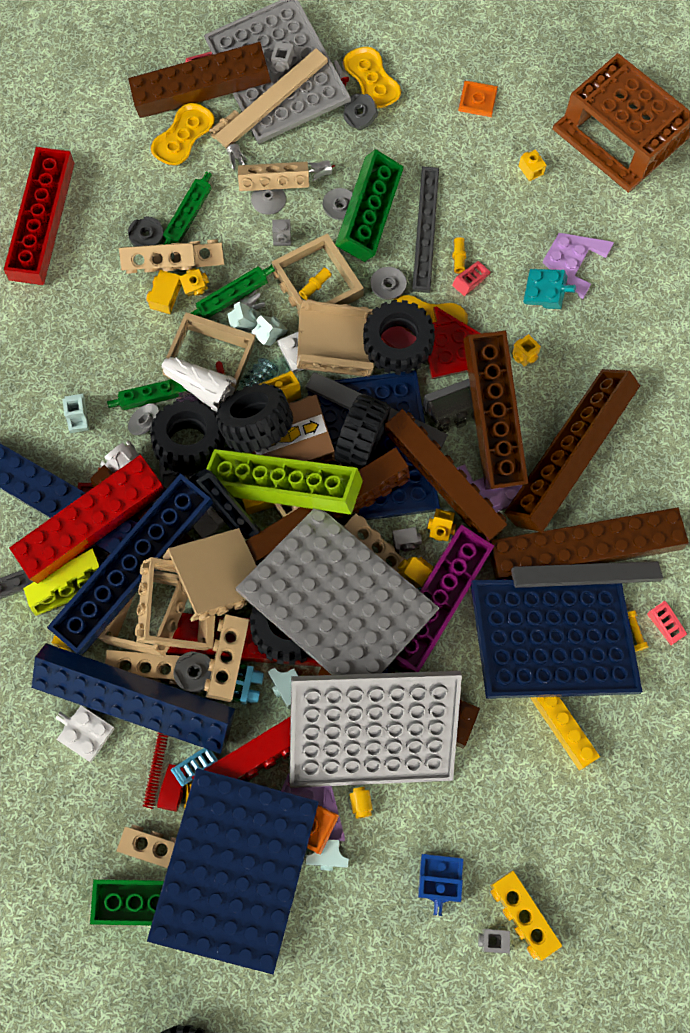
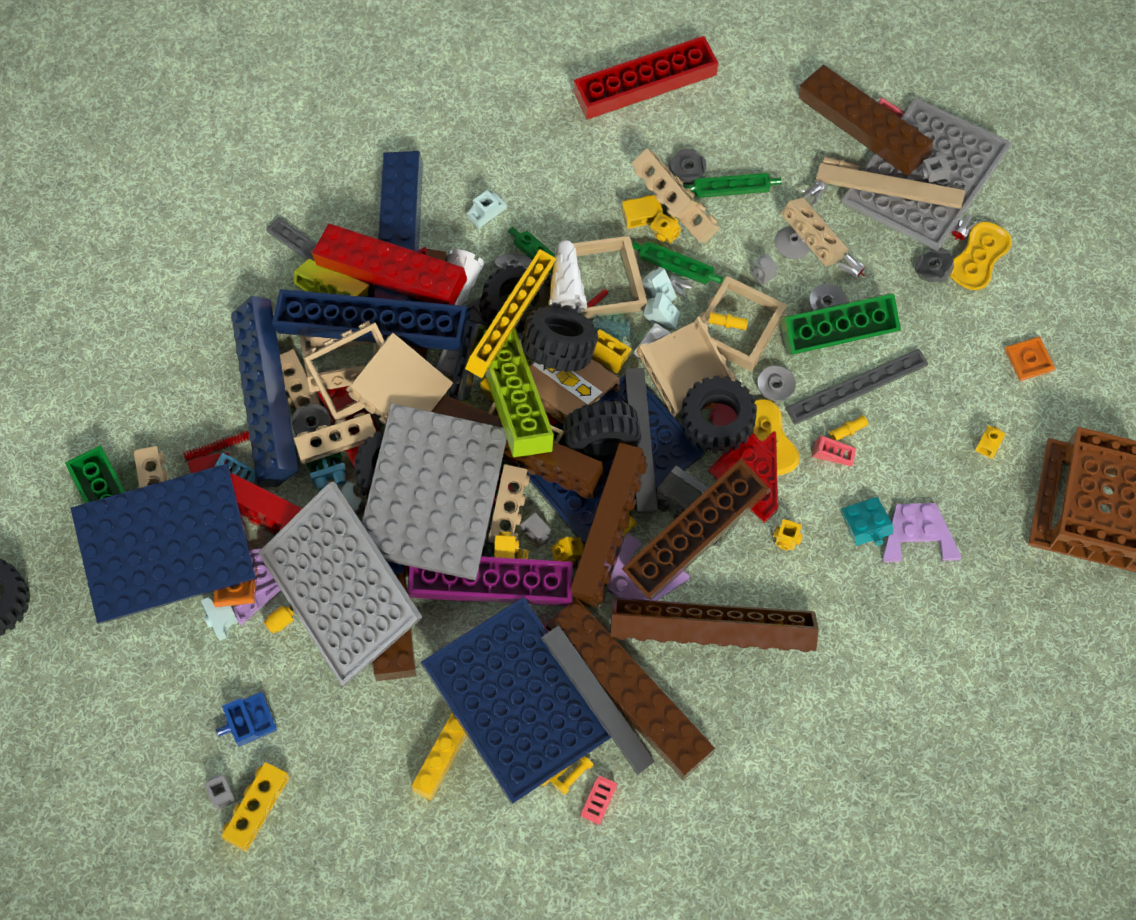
camera: 60 degrees right, 5 degrees down
white plate [56,706,115,763] -> none
yellow plate [151,103,215,166] -> none
none -> yellow brick [465,250,556,378]

